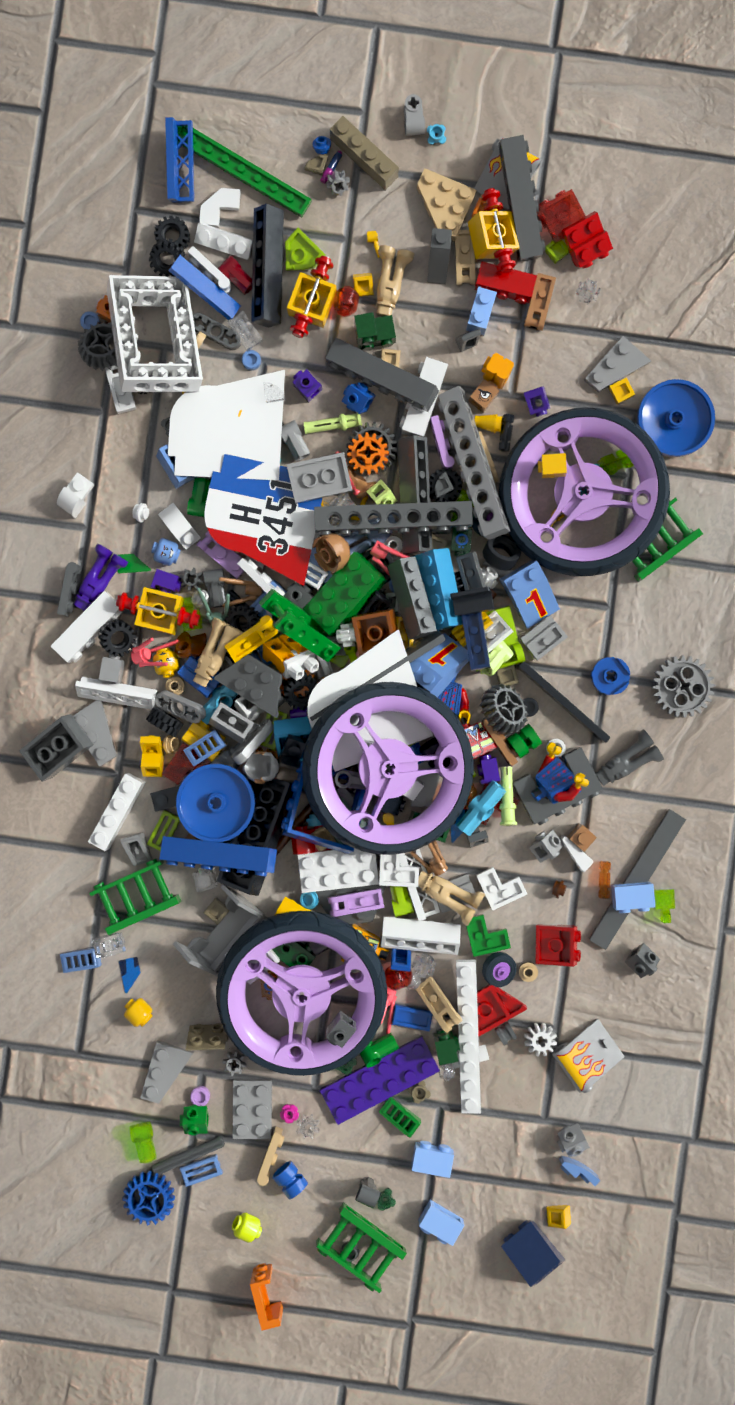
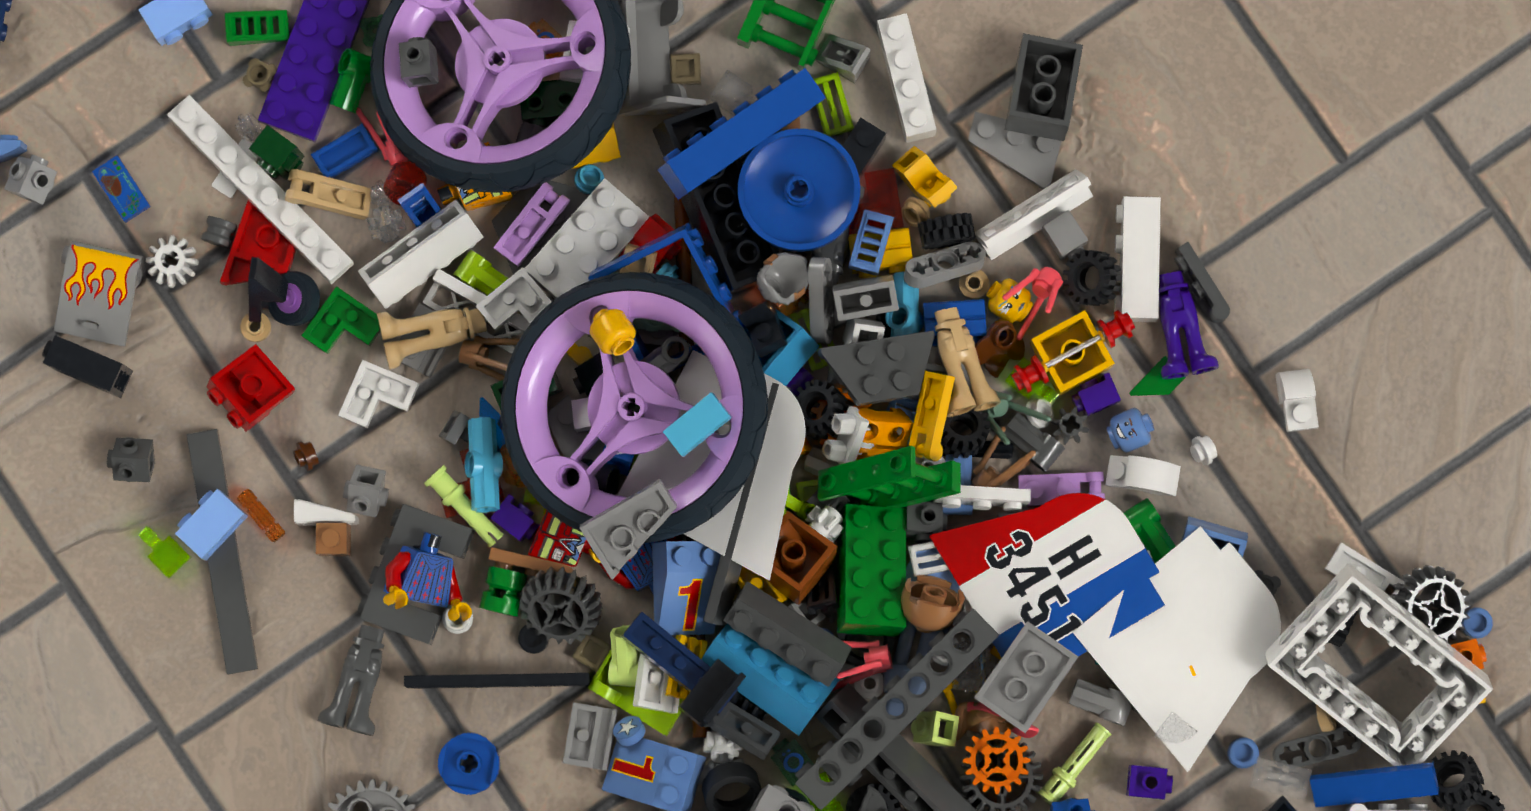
camera: 145 degrees right, 5 degrees down
none -> black window [42,335,133,398]
none -> blue tile [92,155,151,223]
none -> black slope [248,257,288,322]
none -> light grey wing [579,478,677,580]
none -> yellow head [589,309,636,356]
none -> medium blue tile [613,716,646,746]
none -> medium azure tile [663,392,732,457]

